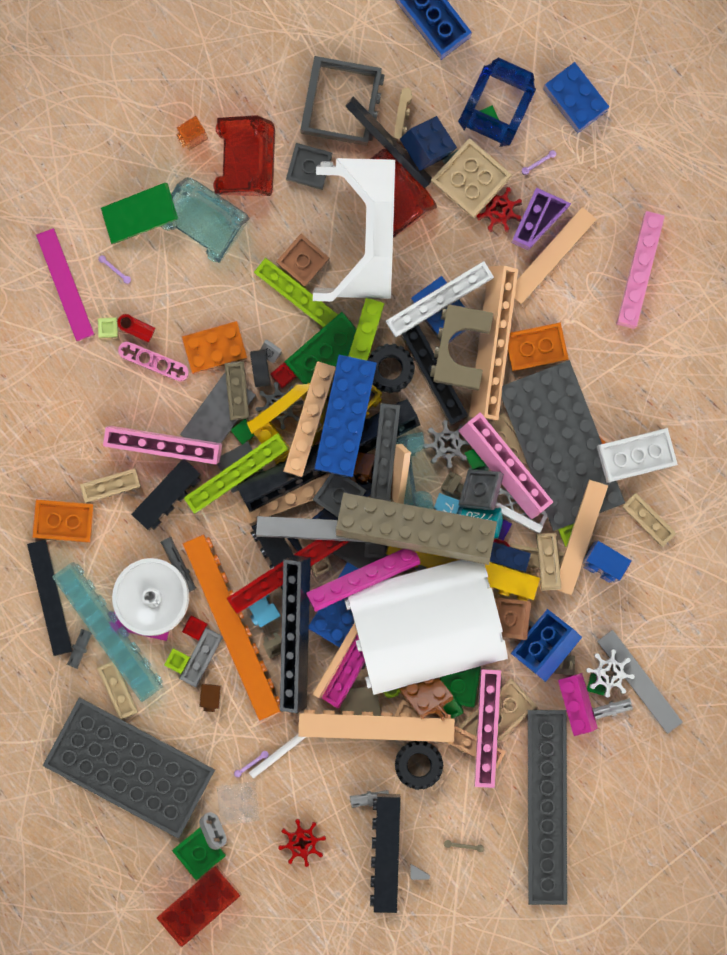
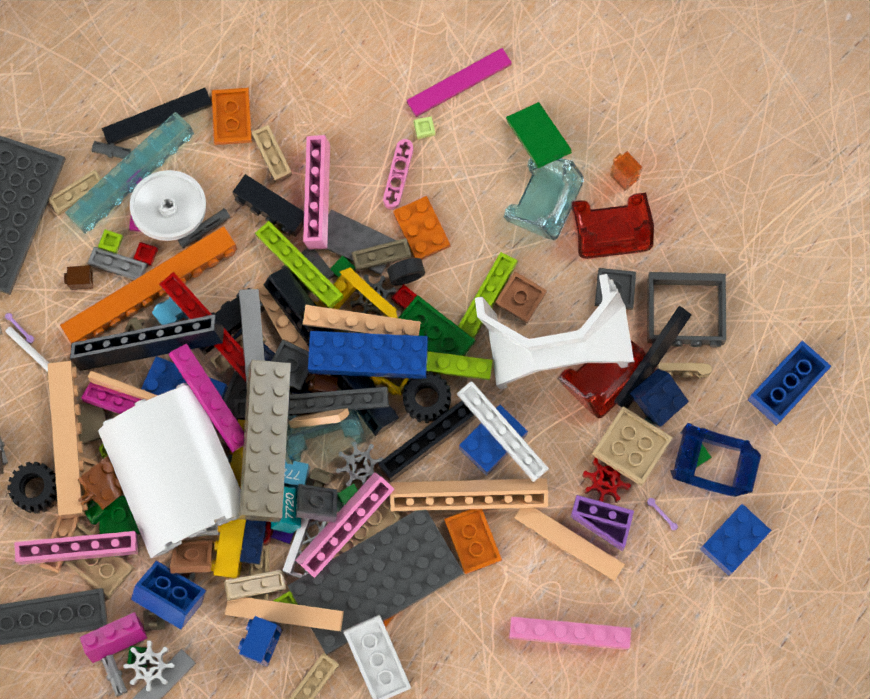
camera: 85 degrees right, 10 degrees down
lavender hinge [98,255,131,284] -> none
red piece [117,314,156,343] -> none
light grey slope [260,340,282,363] -> none
dark tan arch [430,304,494,390] -> none

